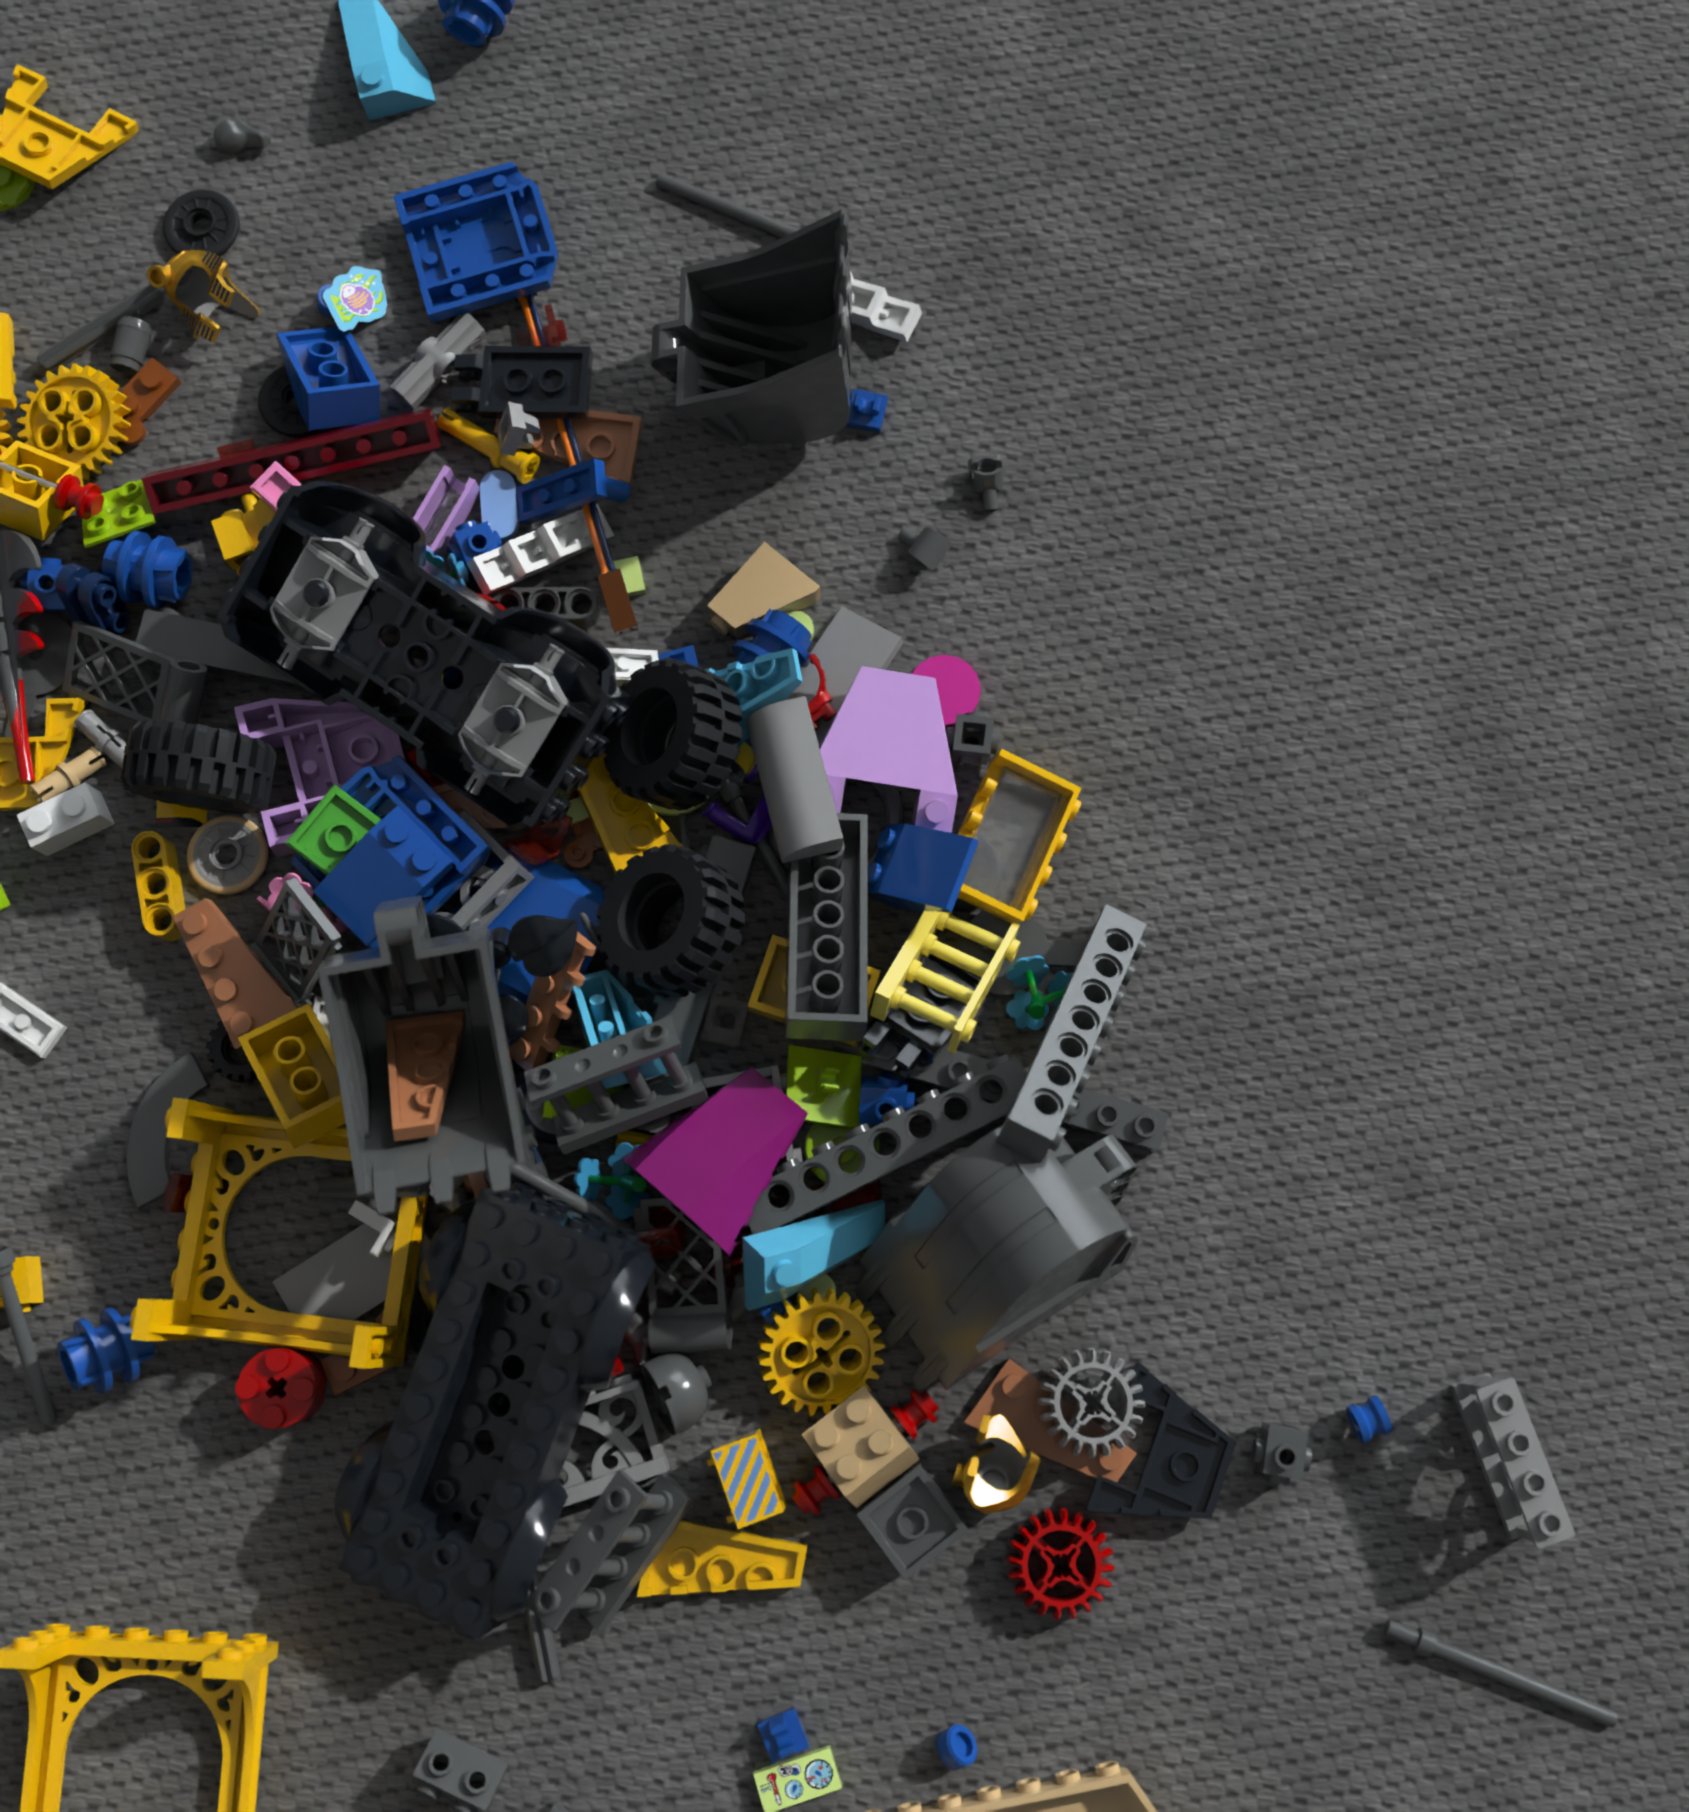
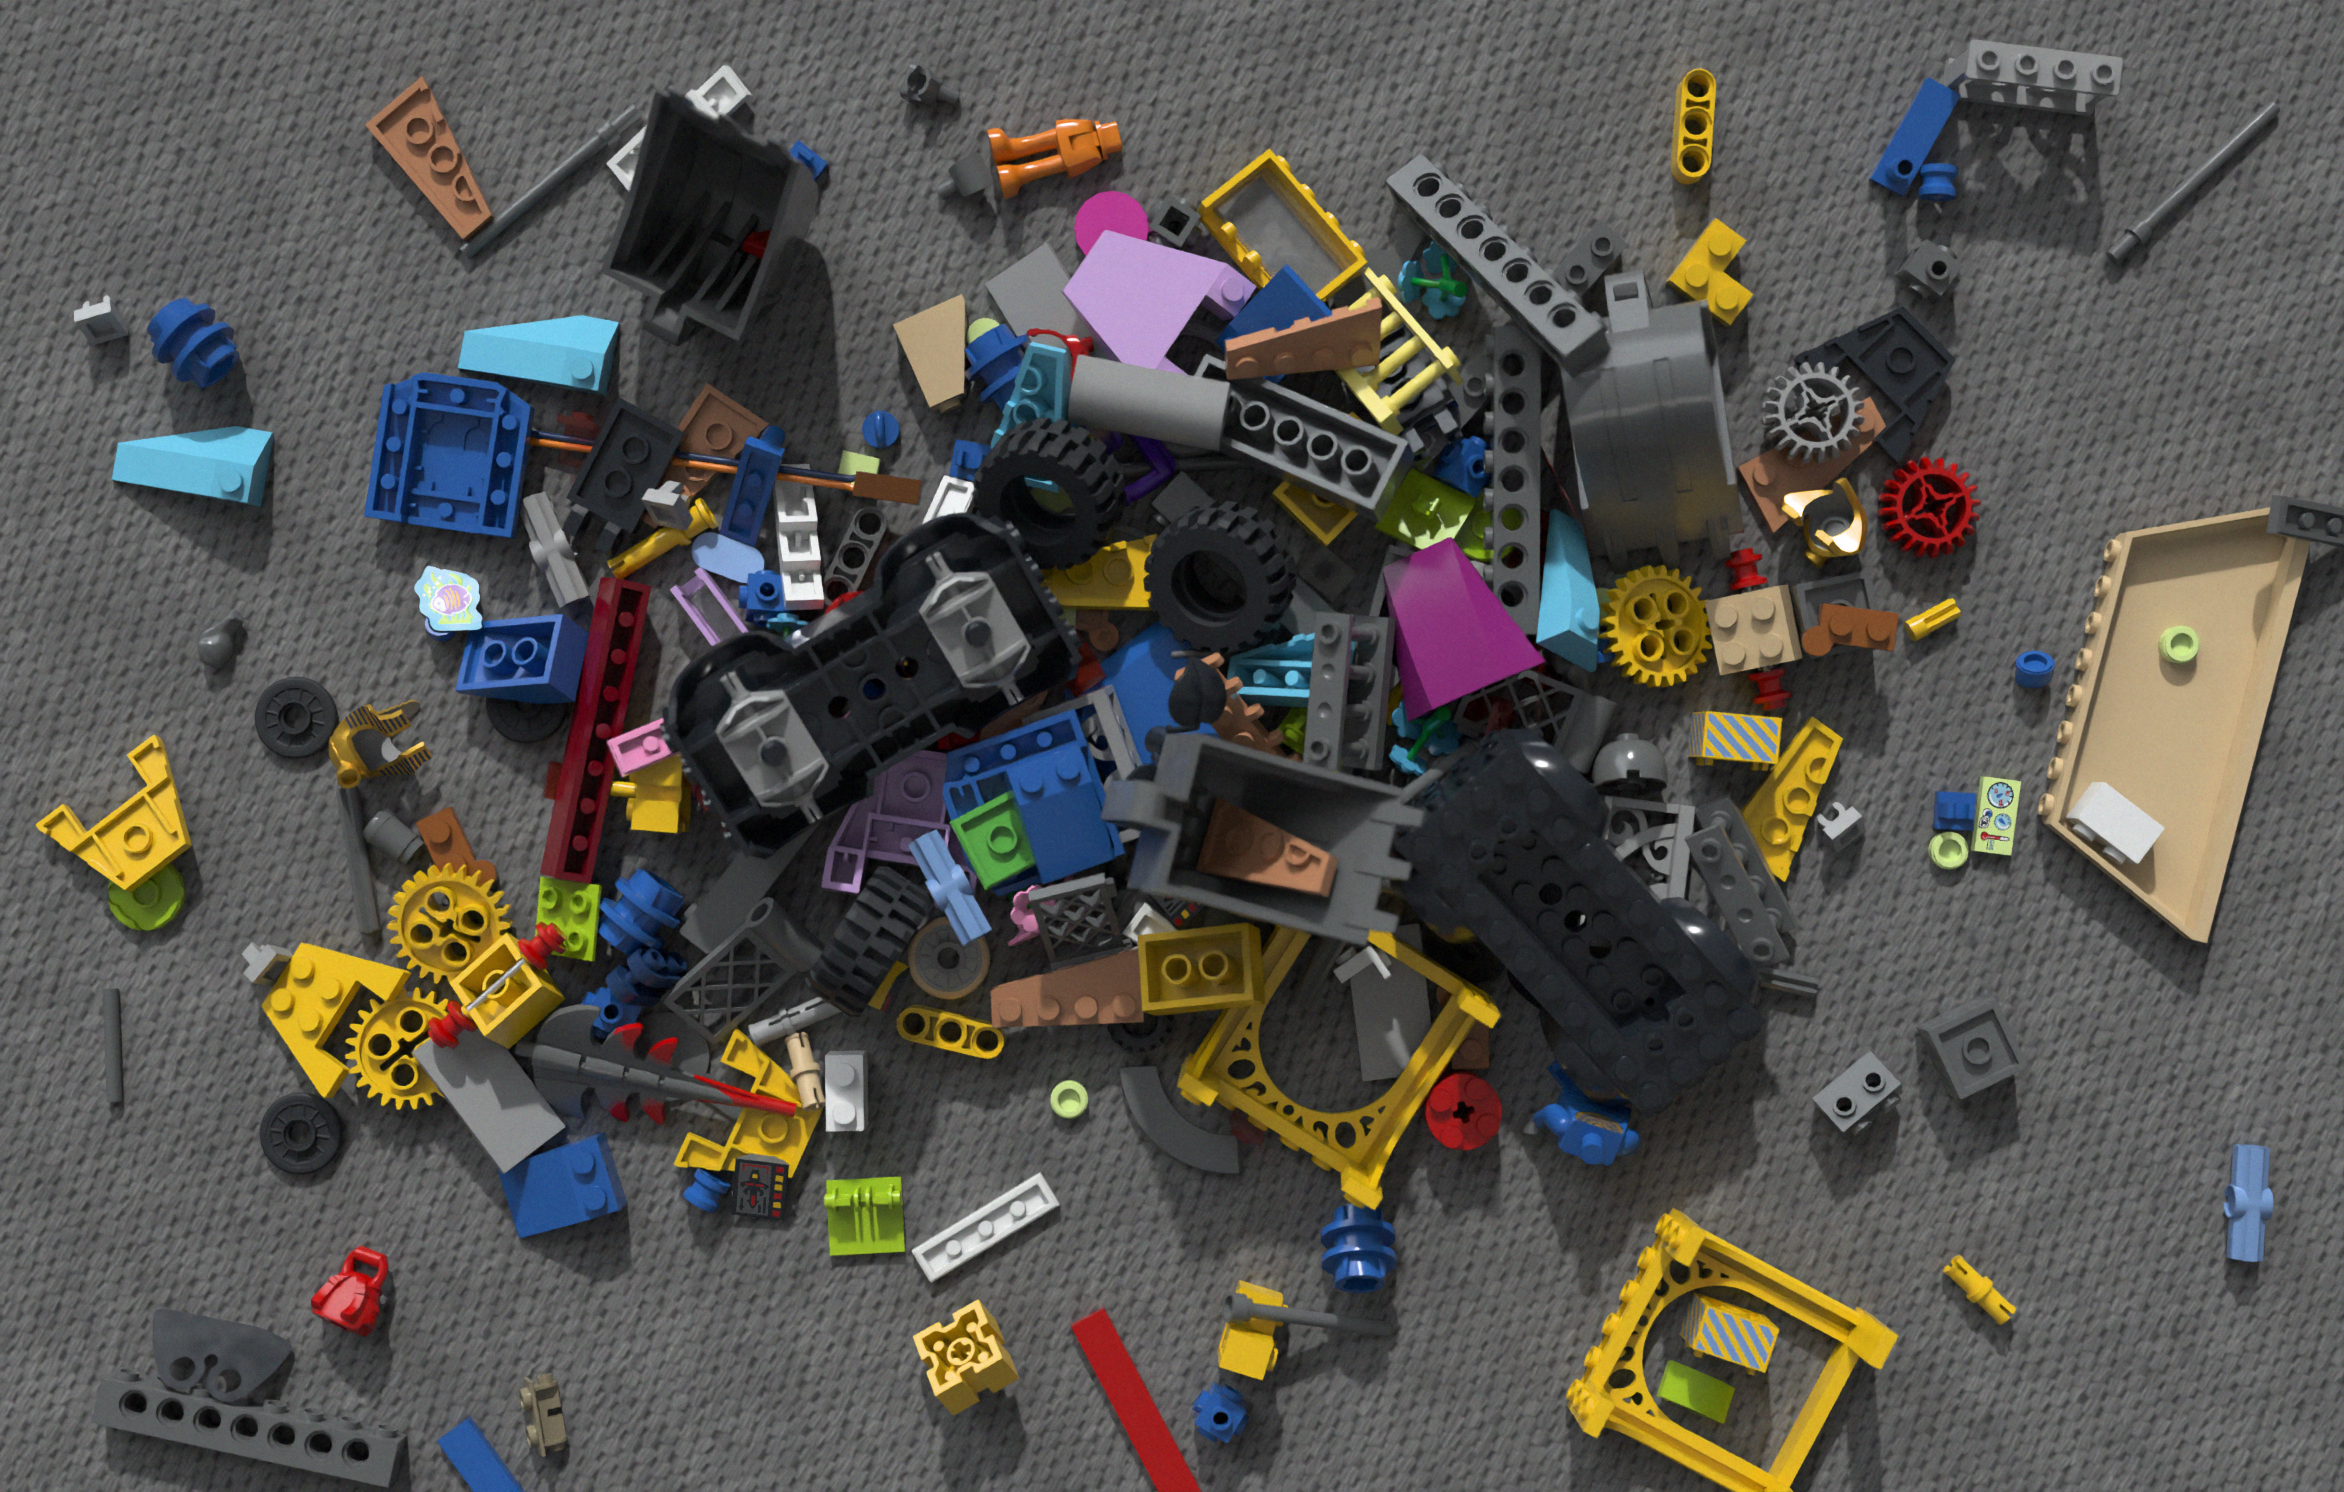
camera: 65 degrees left, 10 degrees up
none -> nougat wing [365,76,495,241]
none -> medium azure wedge [458,315,620,396]
none -> blue tile [862,410,900,449]
none -> medium blue piece [908,829,992,946]
none -> orange piece [987,119,1123,199]
none -> yellowish green tile [1050,1080,1088,1119]
none -> nougat wing [1225,297,1382,380]
none -> blue torso [1522,1086,1641,1167]
none -> black piece [1541,446,1596,558]
none -> lime slope [1656,1360,1735,1424]
none -> yellow brick [1665,218,1753,327]
none -> yellow beam [1671,68,1716,185]
none -> yellow container [1679,1291,1780,1376]
none -> dark orange hinge [1801,603,1899,656]
none -> light grey tile [1817,802,1866,854]
none -> blue piece [1869,77,1961,197]
none -> yellow piece [1903,598,1962,642]
none -> yellowish green tile [1928,832,1969,869]

